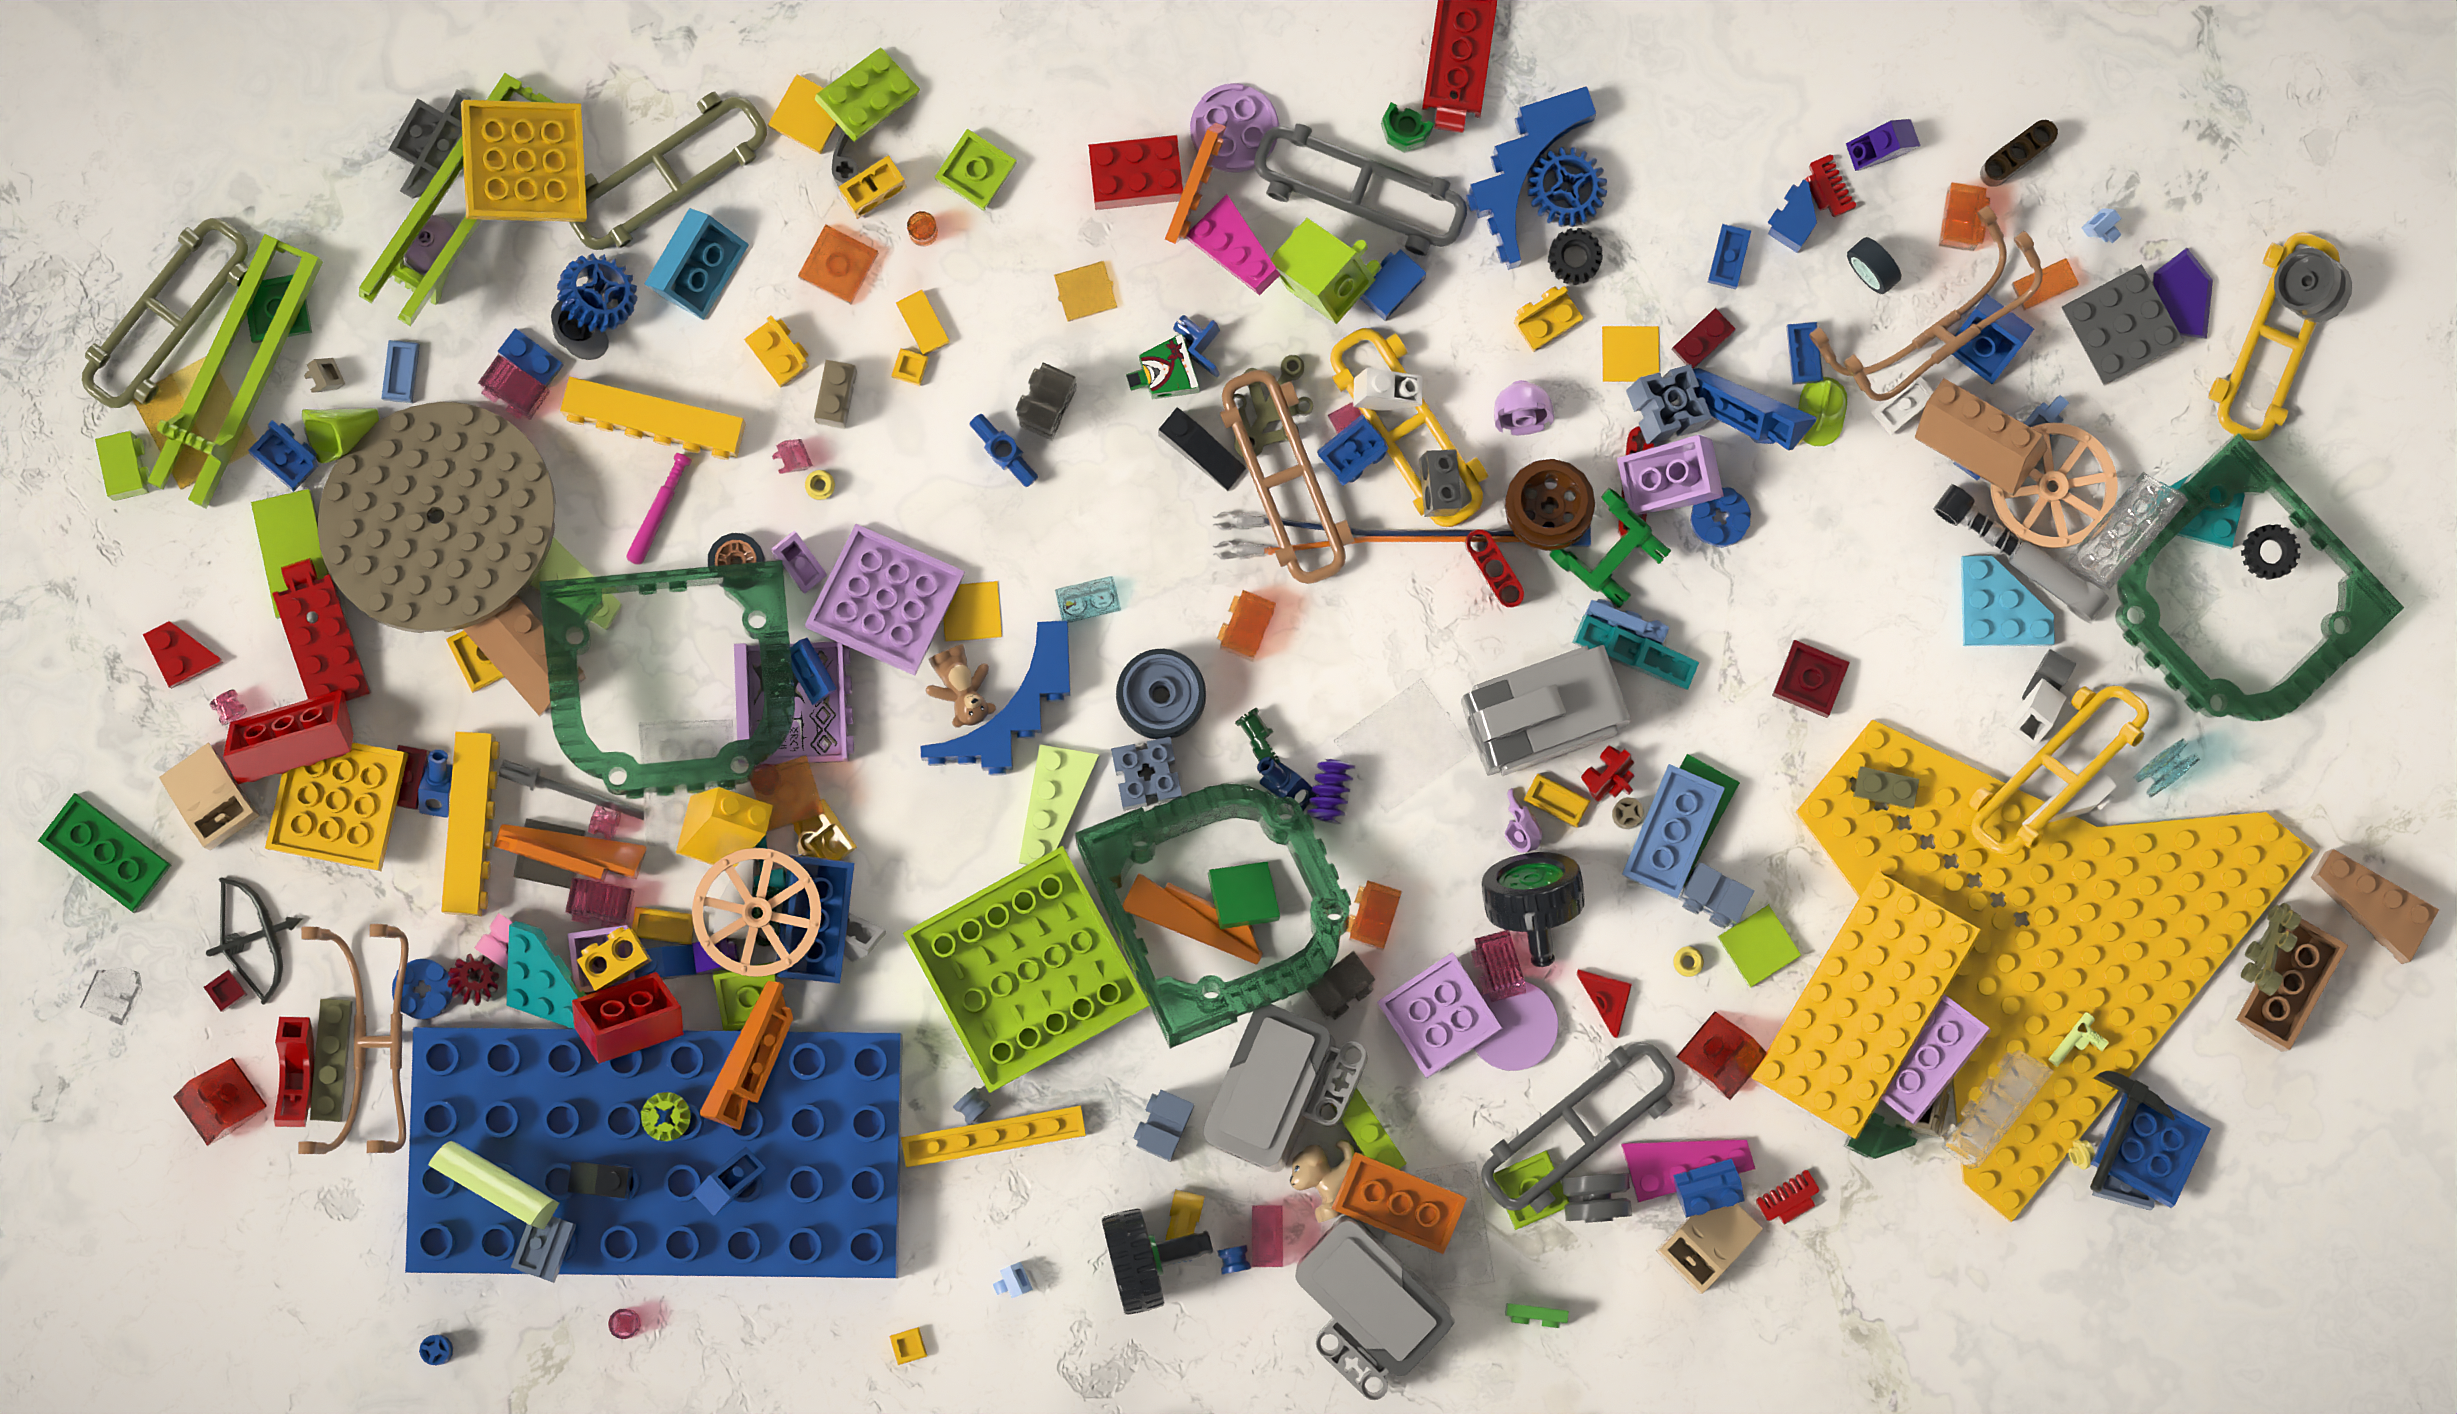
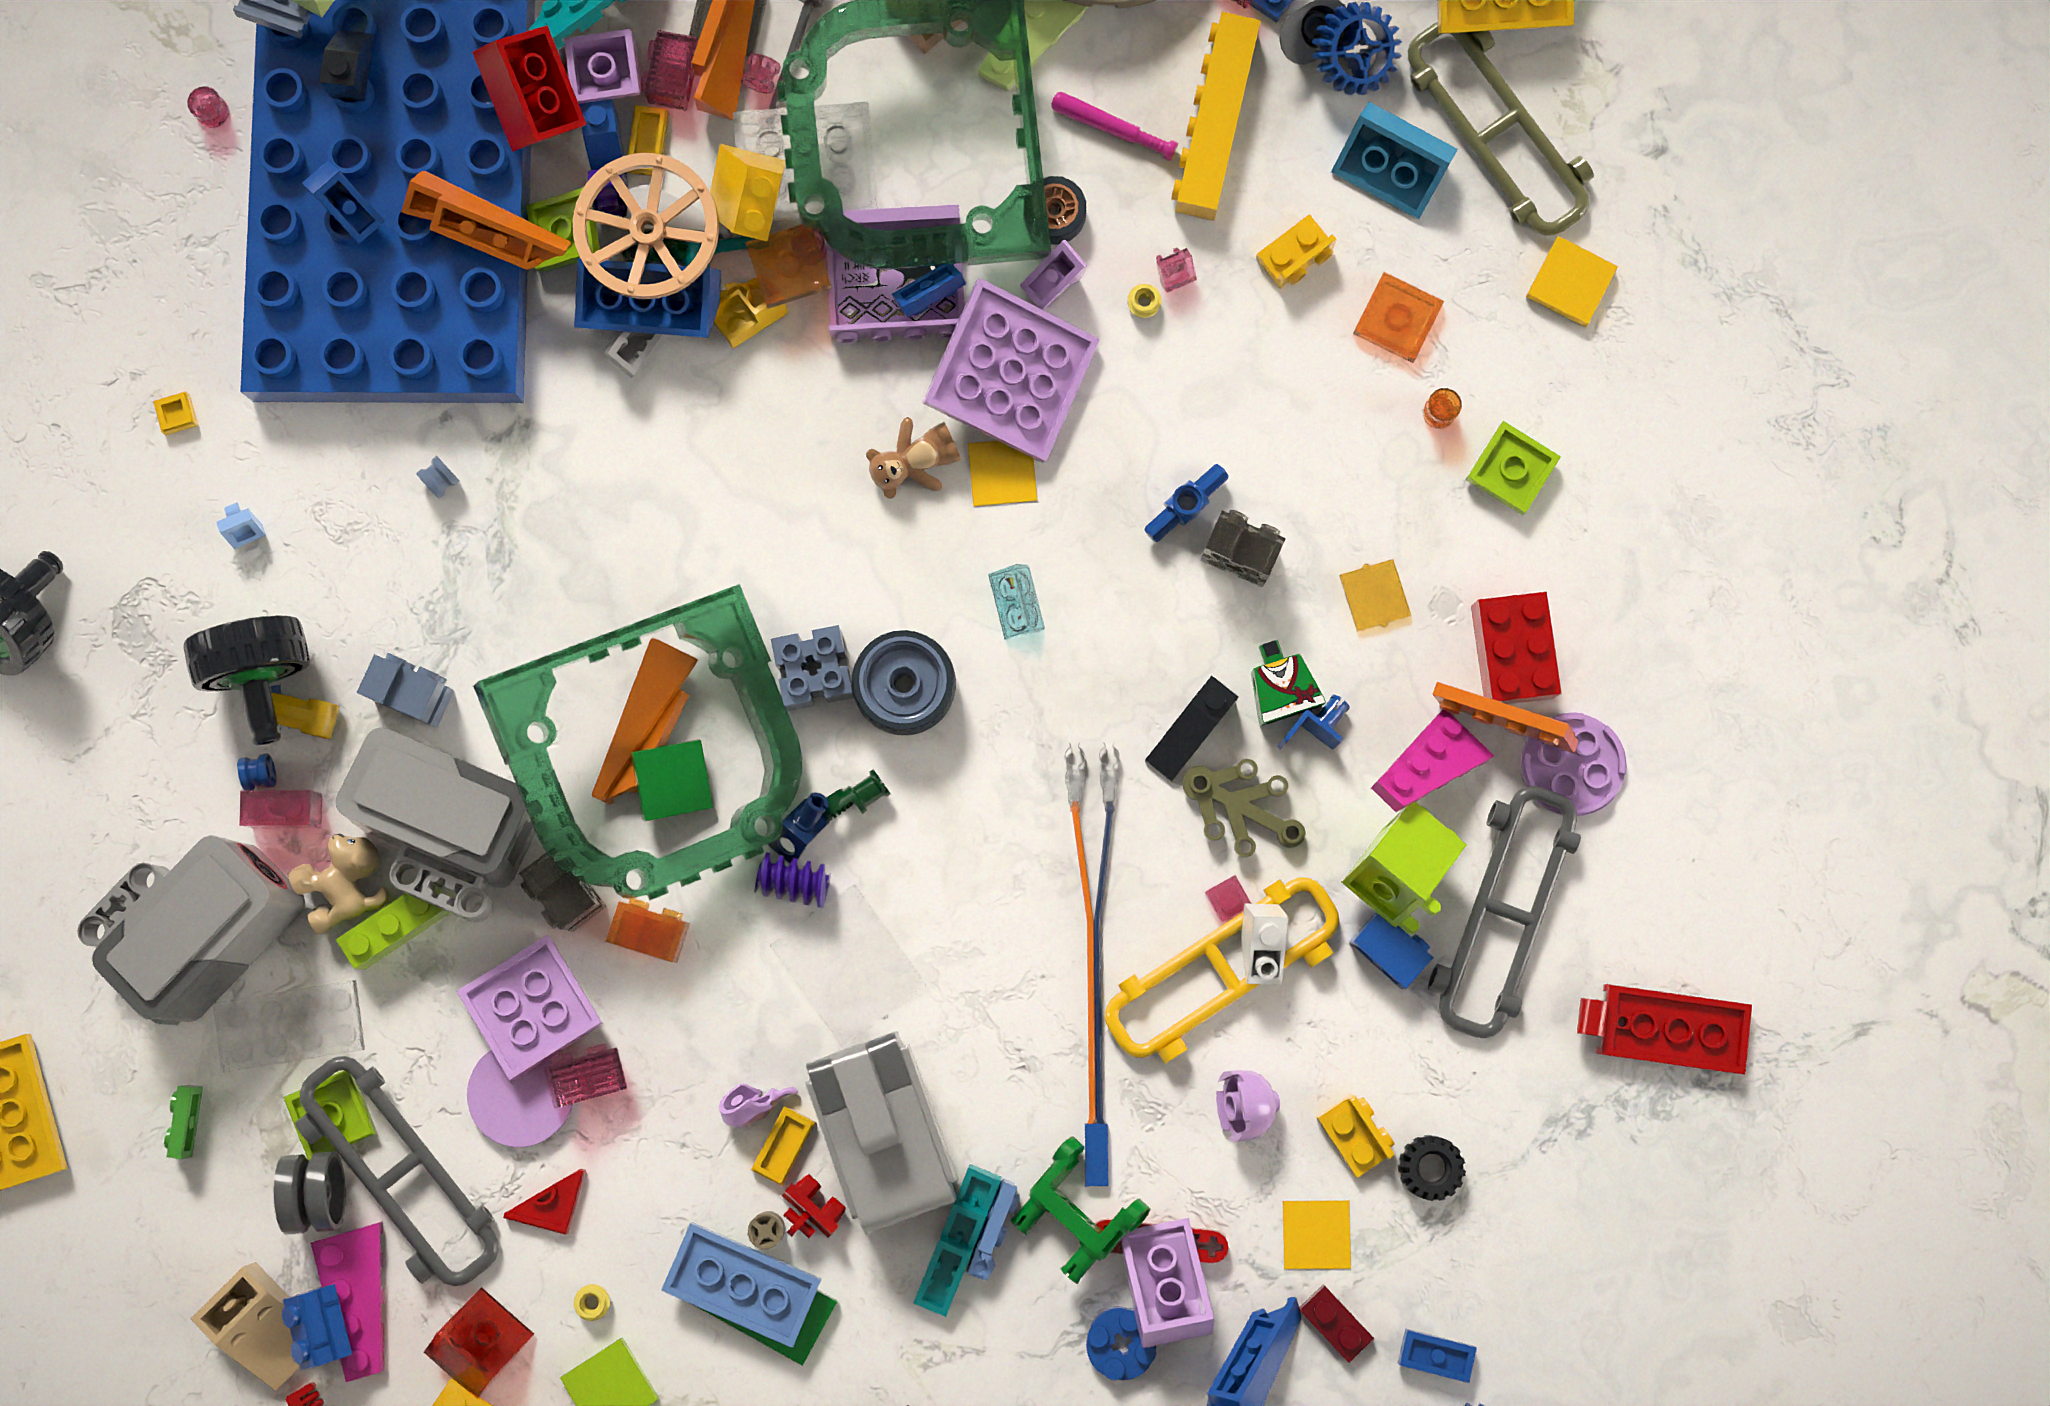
camera: 90 degrees right, 0 degrees up
yellow brick [577,927,652,992] -> none
lime gear [641,1092,690,1141] -> none
dark tan brick [814,360,857,429] -> none
lime plate [815,47,920,142] -> none
dark grey panel [831,131,860,186] -> none
yellow brick [838,155,907,219] -> none
yellow tile [891,348,929,386] -> none
yellow tile [896,289,950,355] -> none
yellow plate [901,1106,1086,1168] -> none
lime slope [903,846,1150,1093] -> none
blue arch [920,621,1071,776] -> none
yellowish green wing [1019,745,1099,865] -> none
clear orange brick [1217,590,1276,662] -> none
medium nougat bar [1220,369,1355,584] -> none
blue bracket [1317,414,1389,486] -> none
orange plate [1332,1152,1467,1254] -> none
green hair [1381,102,1434,153] -> none
dark grey brick [1419,449,1462,517] -> none
red beam [1465,529,1524,607] -> none
blue arch [1466,86,1596,270] -> none
black wheel [1481,852,1585,967] -> none
reddish brown wheel [1505,459,1595,551] -> none
blue gear [1527,147,1607,227] -> none
sand blue brick [1626,364,1712,445] -> none
sand blue brick [1678,862,1754,929] -> none

